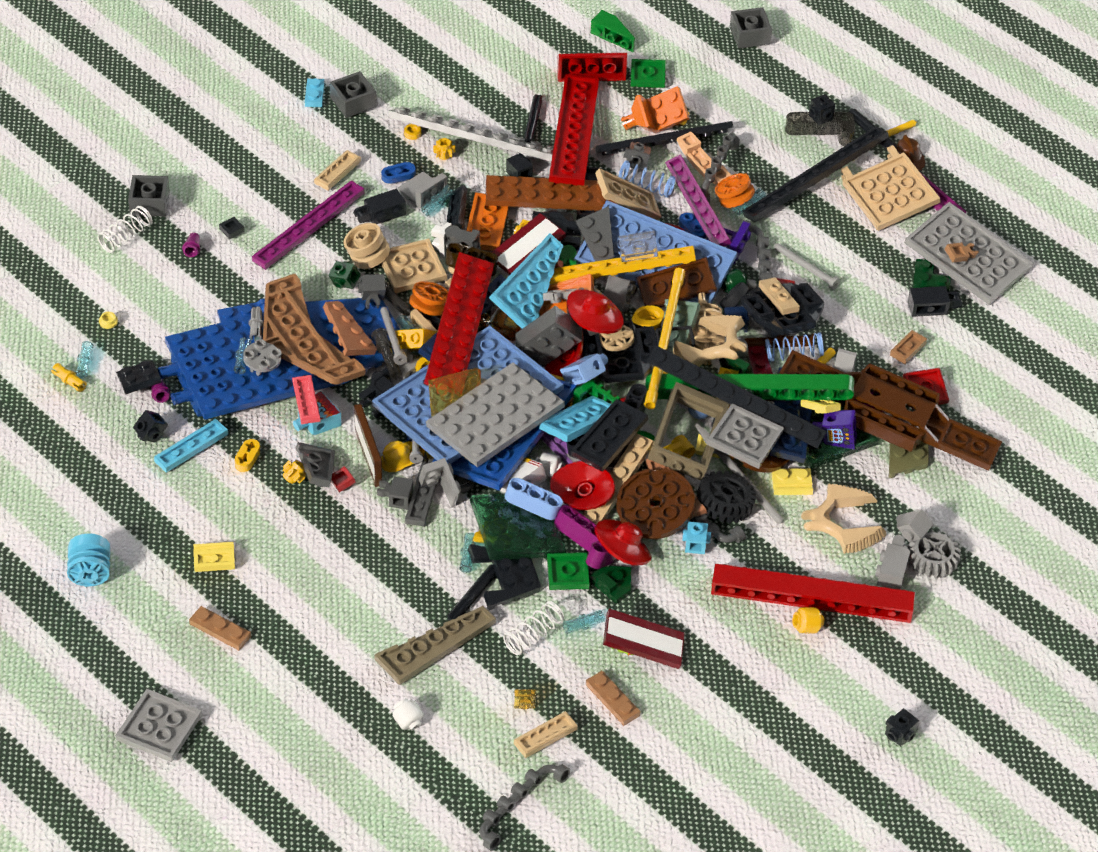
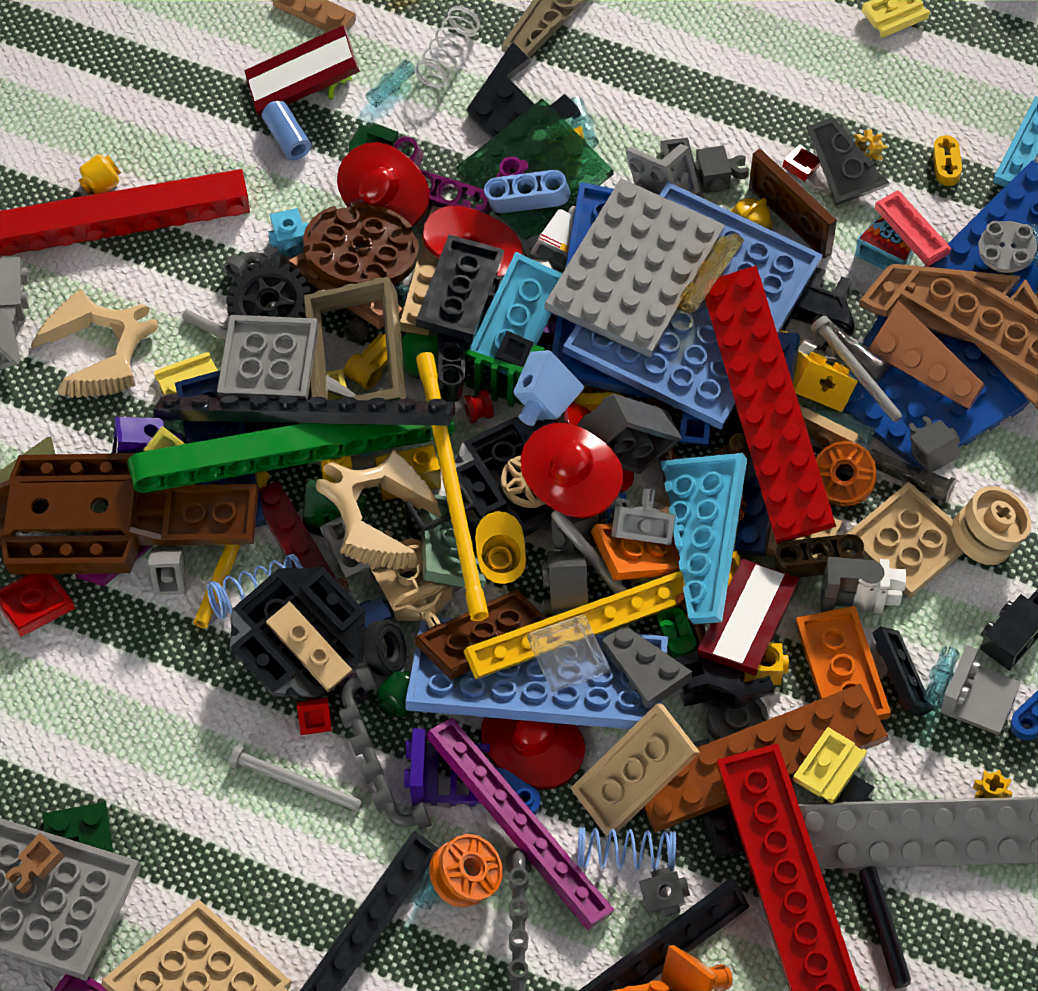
camera: 160 degrees right, 10 degrees up
dark green brick [328,261,361,289] -> none
black axle [447,564,496,621] -> none
green plate [547,553,589,590] -> none
light nougat slope [677,132,731,185] -> none
medium nougat plate [890,330,927,364] -> none
black brick [908,286,963,317] -> none
none -> medium blue brick [262,101,311,160]
none -> black plate [495,330,534,367]
none -> magenta plate [497,157,529,177]
none -> light yellow plate [793,727,867,804]

